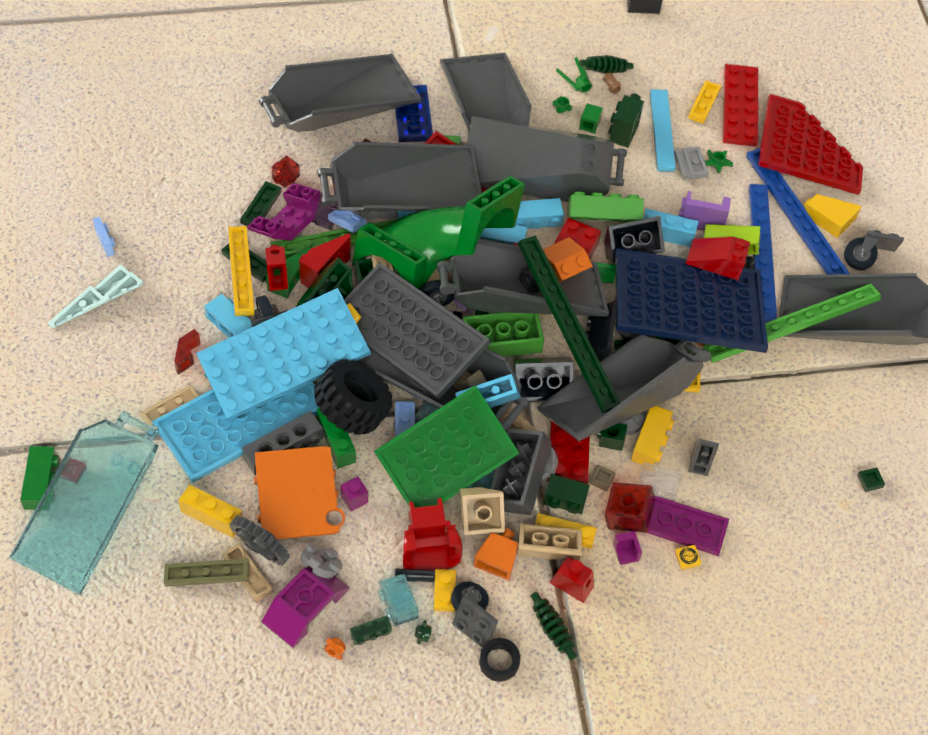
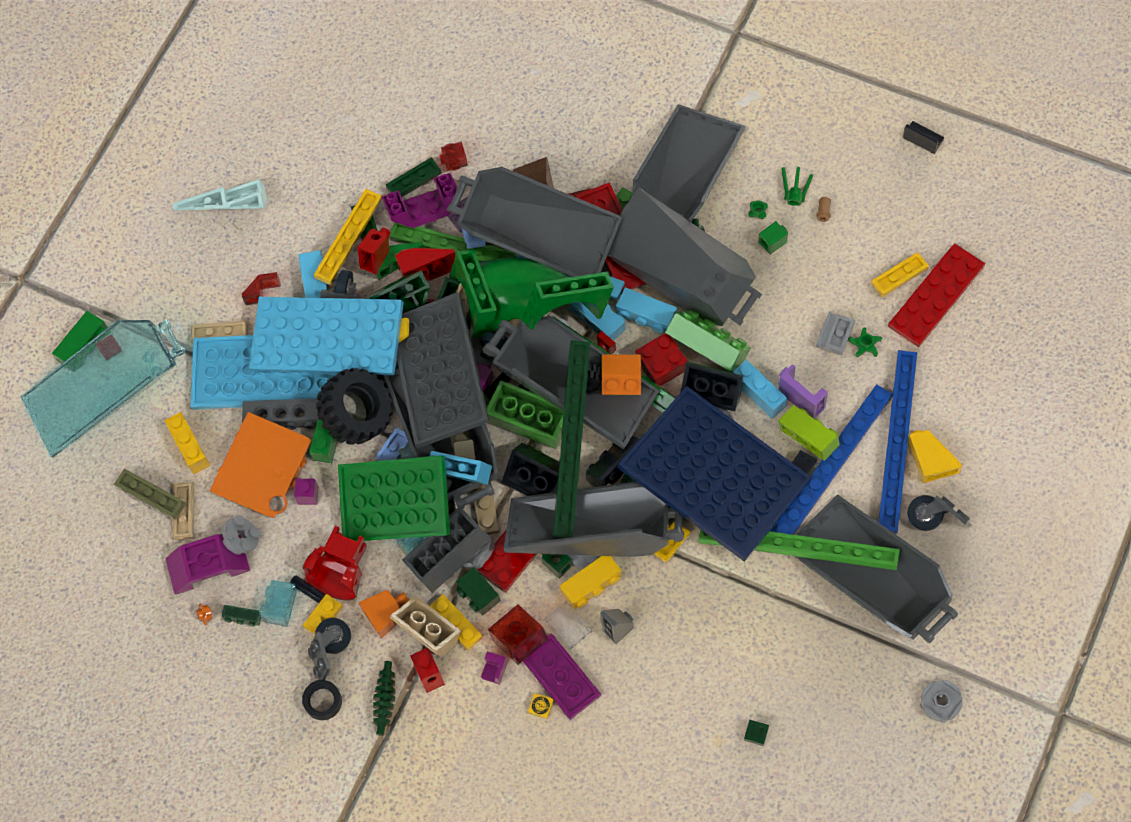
camera: 45 degrees right, 10 degrees up
light blue plate [93,217,116,257] -> none
dark grey gear [229,516,290,565] -> none
dark grey windscreen [259,54,422,132] -> none
clear blue plate [395,85,433,143] -> none
dark green plate [415,620,432,644] -> none
tan slope [460,487,505,535] -> none
dark green piece [579,55,634,74] -> none
dark tan tile [589,465,616,492] -> none
dark green brick [608,93,644,148] -> none
medium azure tile [650,89,676,172] -> none
red slope [685,236,750,280] -> none
red plate [758,94,863,195] -> none

